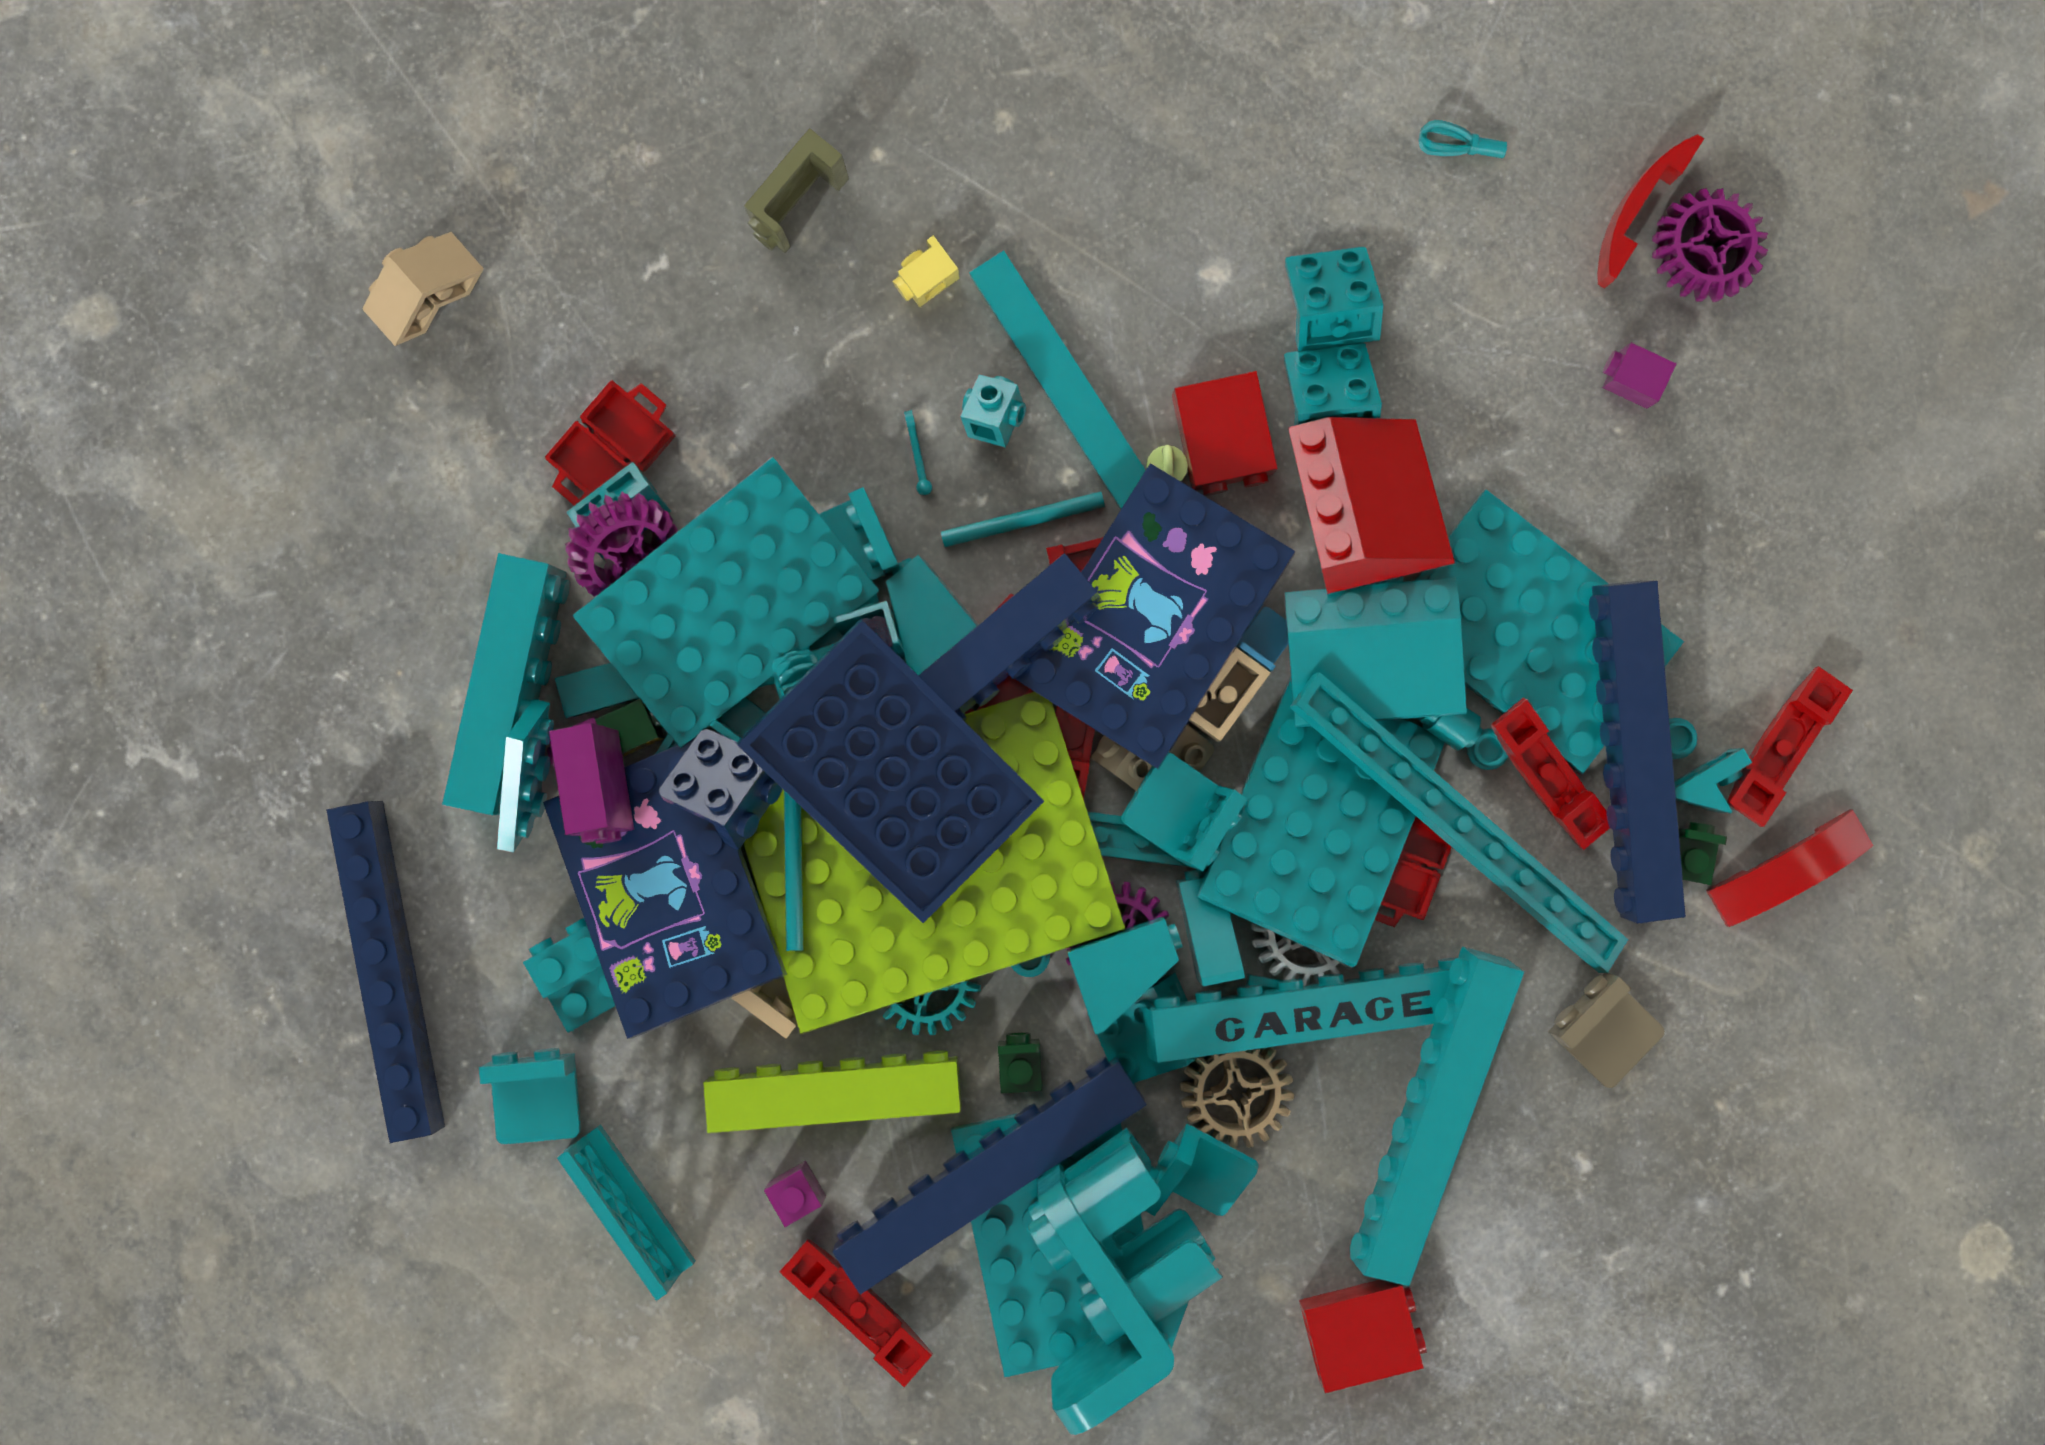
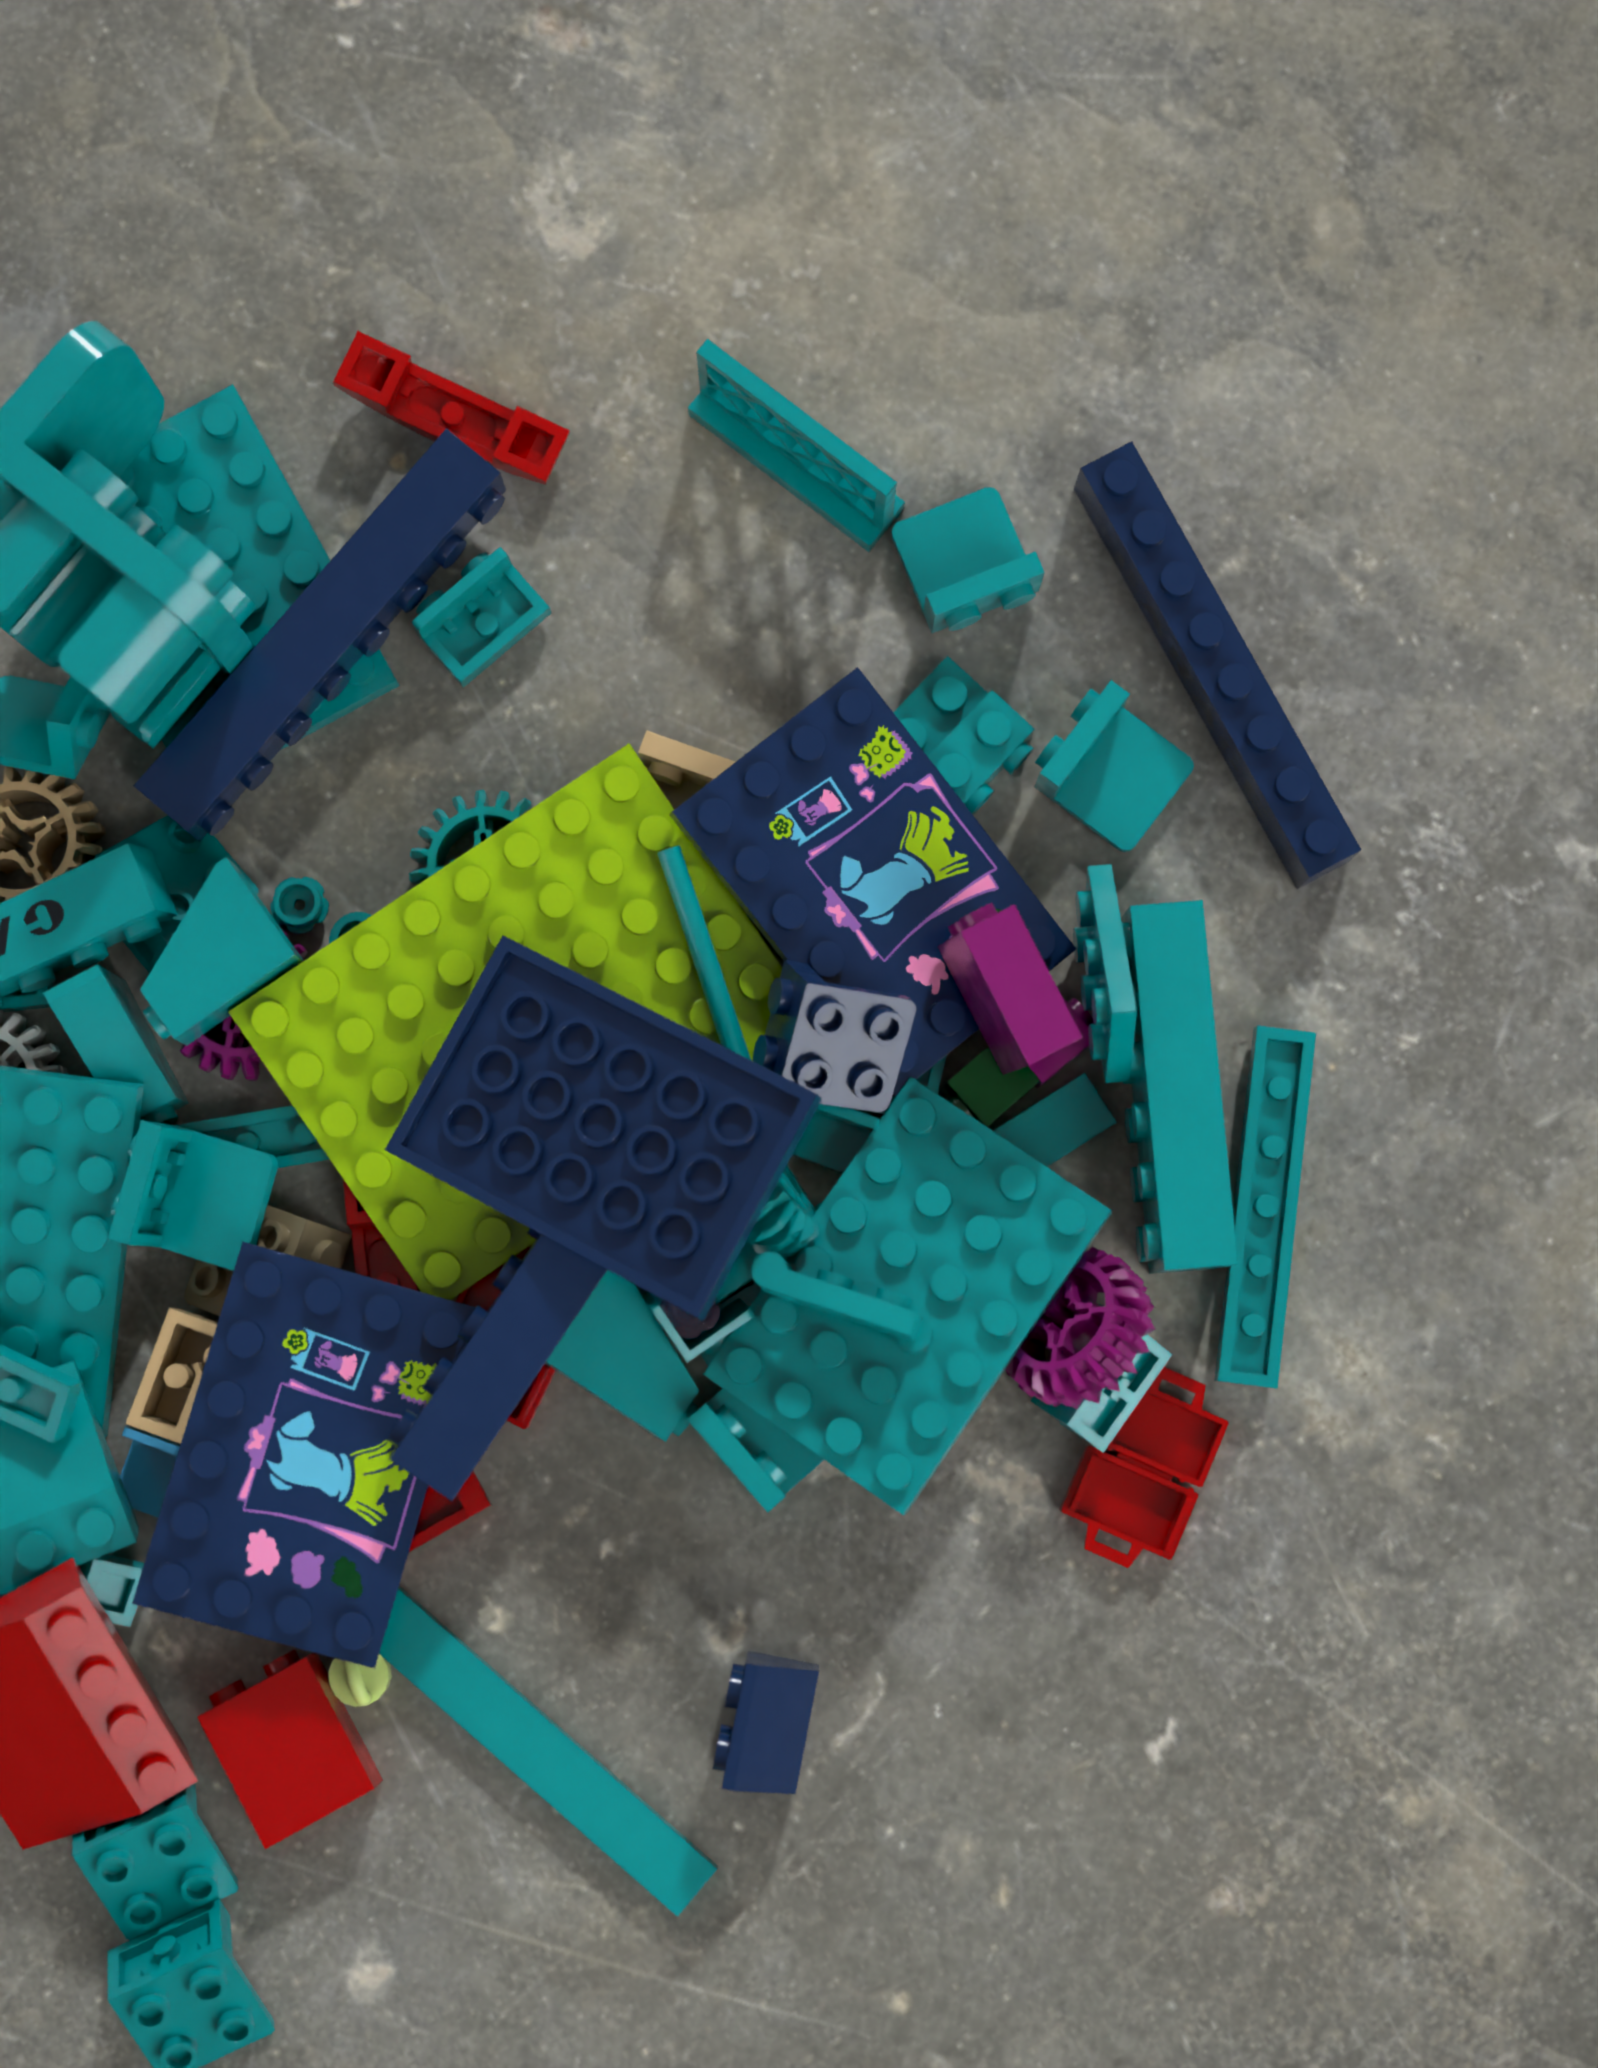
camera: 160 degrees right, 5 degrees down
tan brick [362,232,484,346] -> none
lime brick [703,1050,962,1133] -> none
olive panel [744,128,849,253] -> none
magenta brick [764,1160,826,1227] -> none
light yellow brick [892,235,960,307] -> none
teal hinge [904,410,932,496] -> none
teal bar [941,491,1105,547] -> none
teal brick [960,374,1026,448] -> none
dark green bracket [998,1032,1042,1093] -> none
none -> teal plate [81,1554,144,1627]
none -> teal plate [270,877,329,934]
none -> teal bracket [411,547,552,688]
none -> dark blue slope [712,1651,819,1794]
none -> teal plate [751,1251,923,1342]
none -> teal bracket [1034,680,1194,852]
none -> teal plate [1214,1025,1316,1389]

